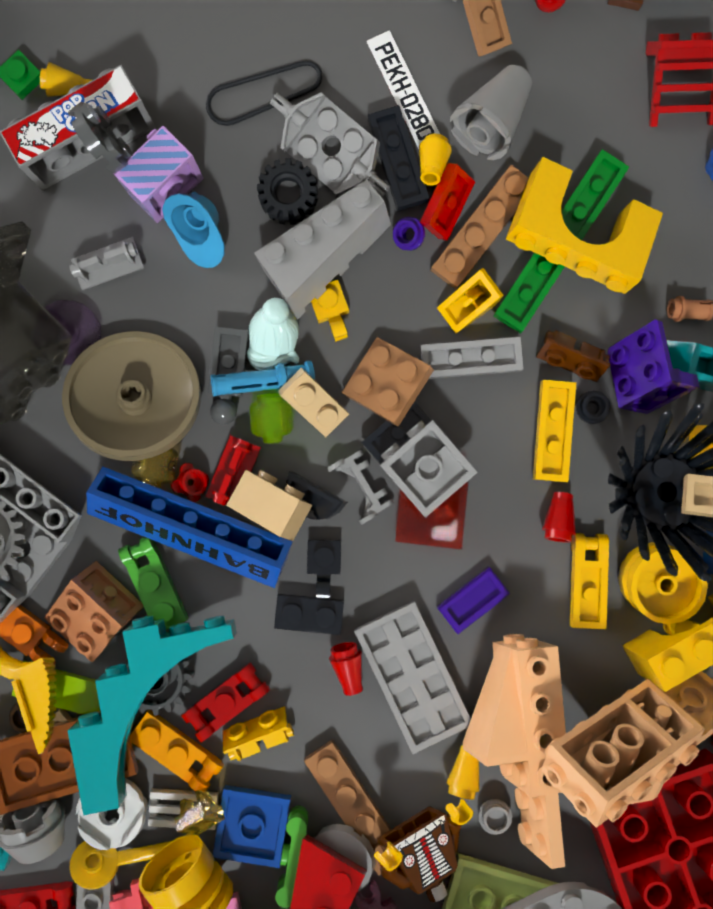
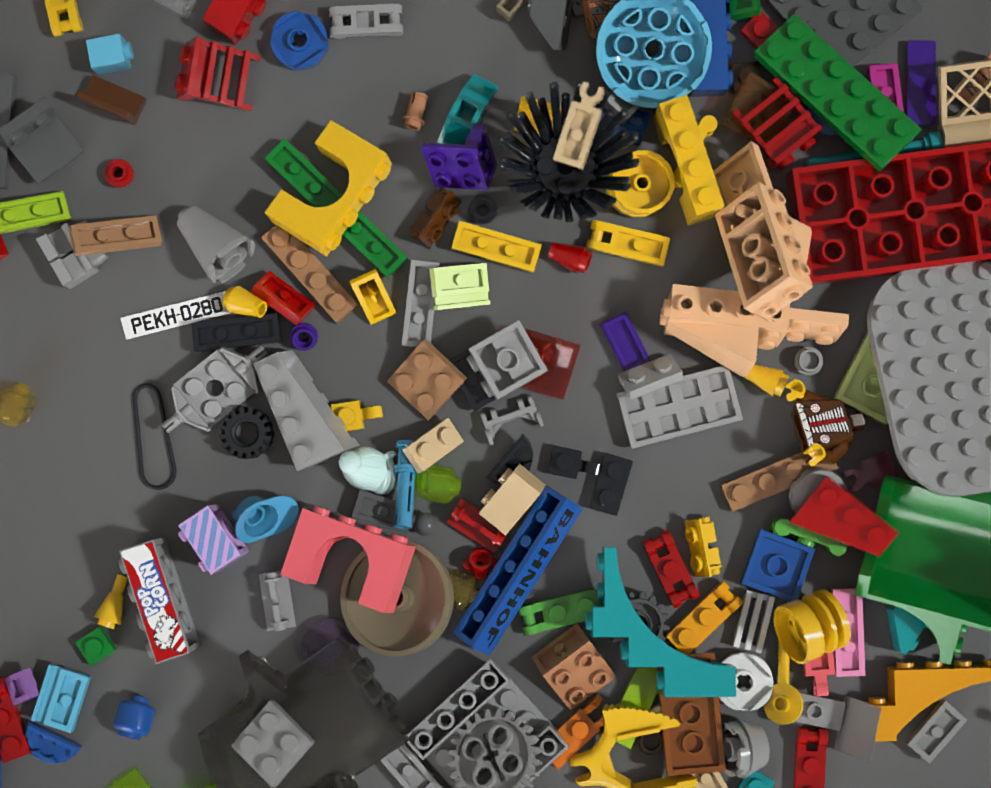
camera: 75 degrees left, 0 degrees up
dark grey plate [68,102,133,174] -> none
clear yellow tile [174,790,225,835] -> none
red cone [329,642,363,696] -> none
none -> coral arch [280,505,416,613]
none -> yellowish green plate [429,263,491,310]
none -> light grey plate [618,354,683,400]

